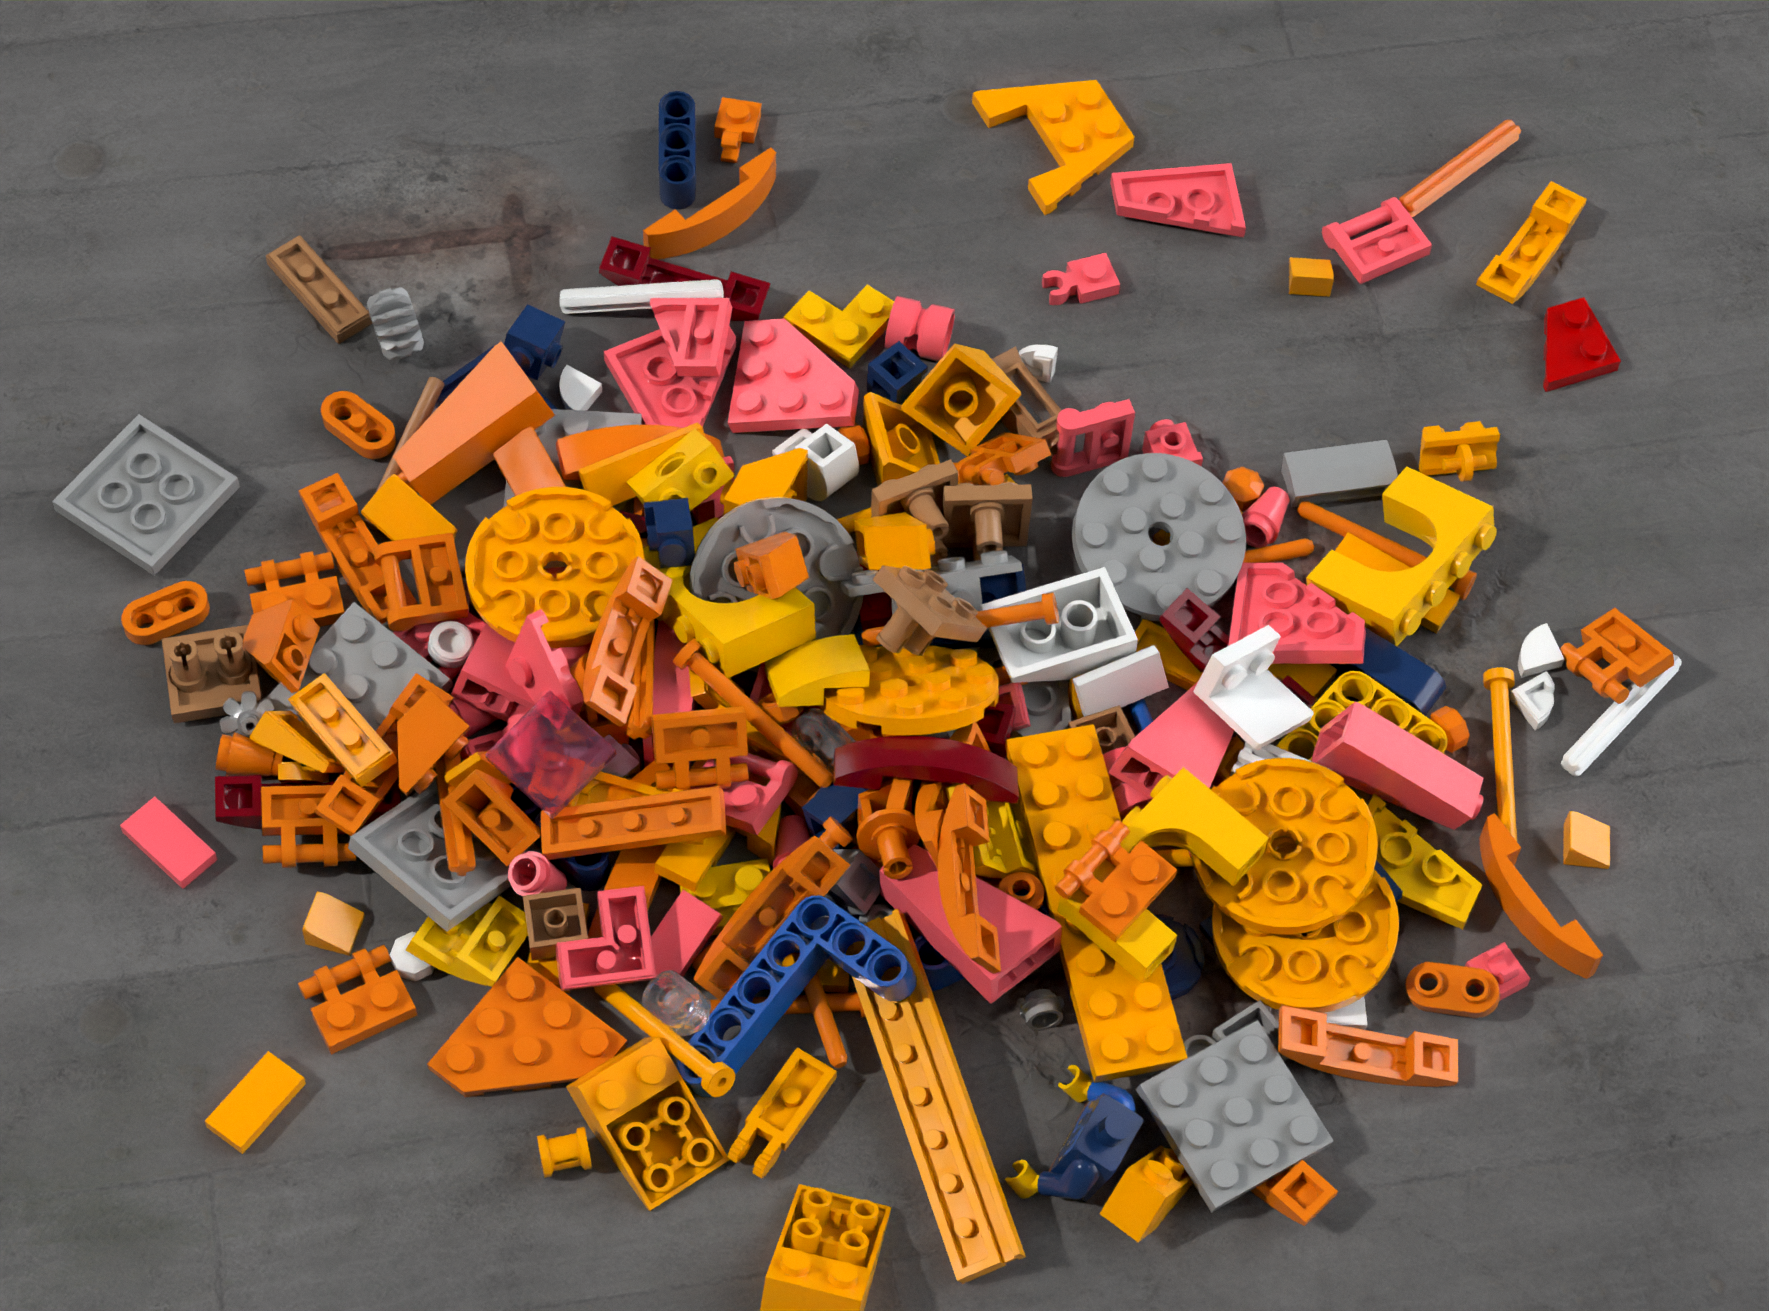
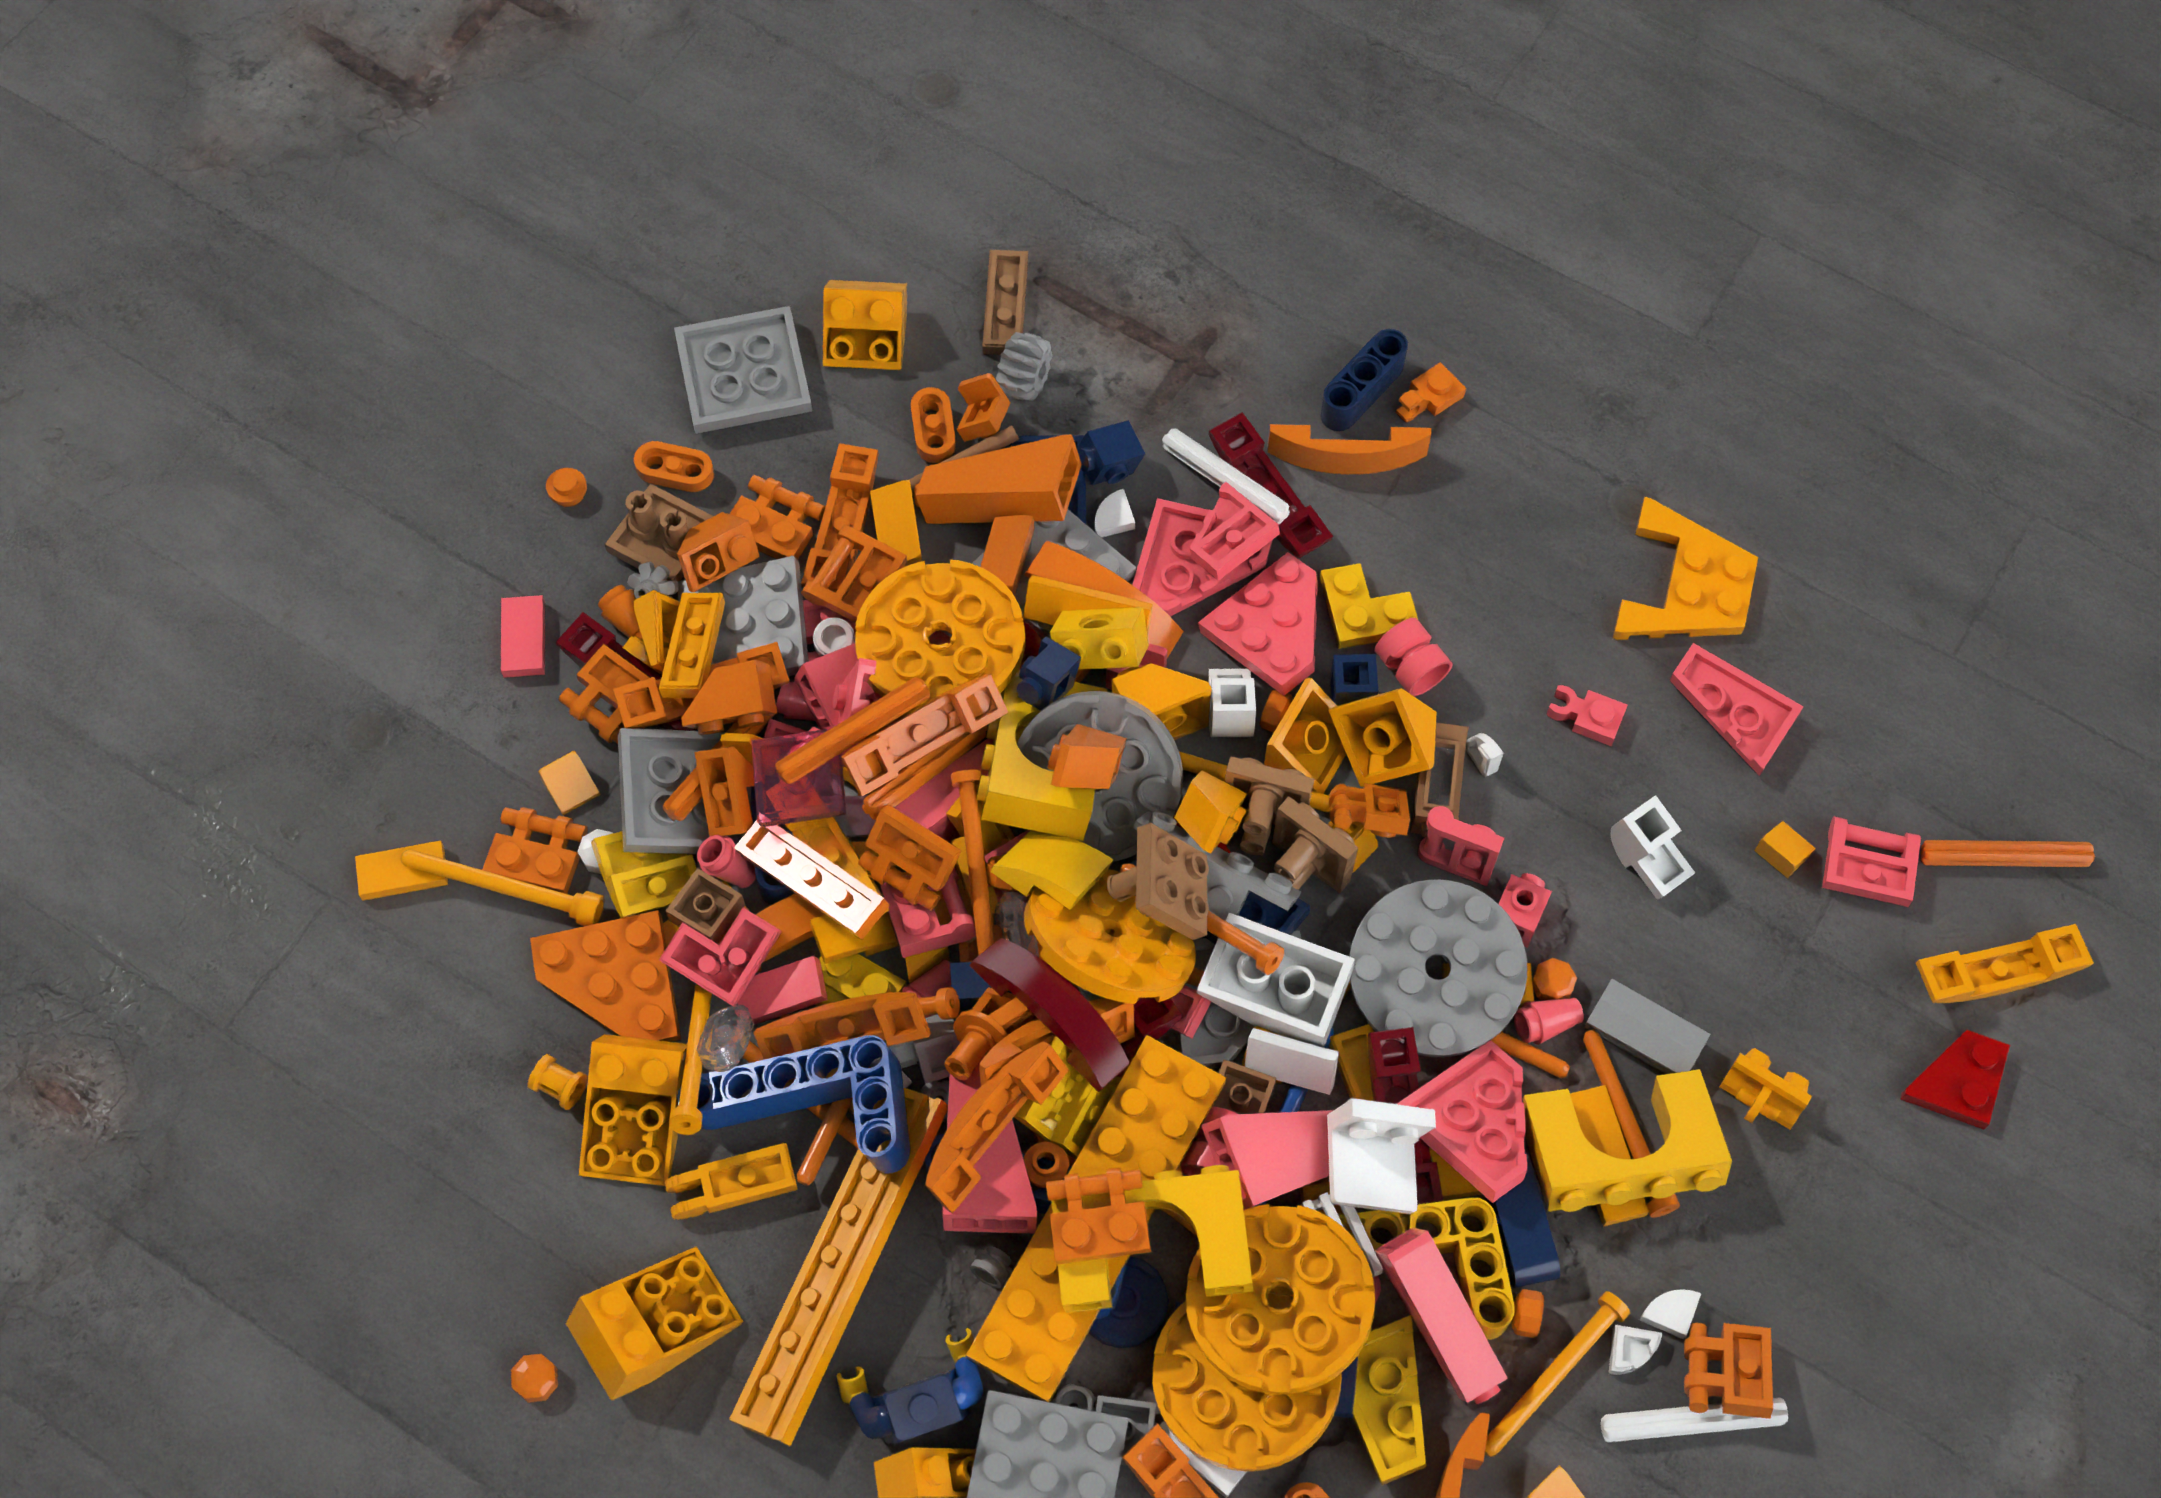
camera: 45 degrees right, 5 degrees up
none -> light orange piece [401,850,605,926]
none -> orange plate [546,468,587,507]
none -> orange axle [775,677,930,784]
none -> light orange slope [823,280,907,370]
none -> orange bracket [957,373,1011,442]
none -> white brick [1610,795,1695,900]

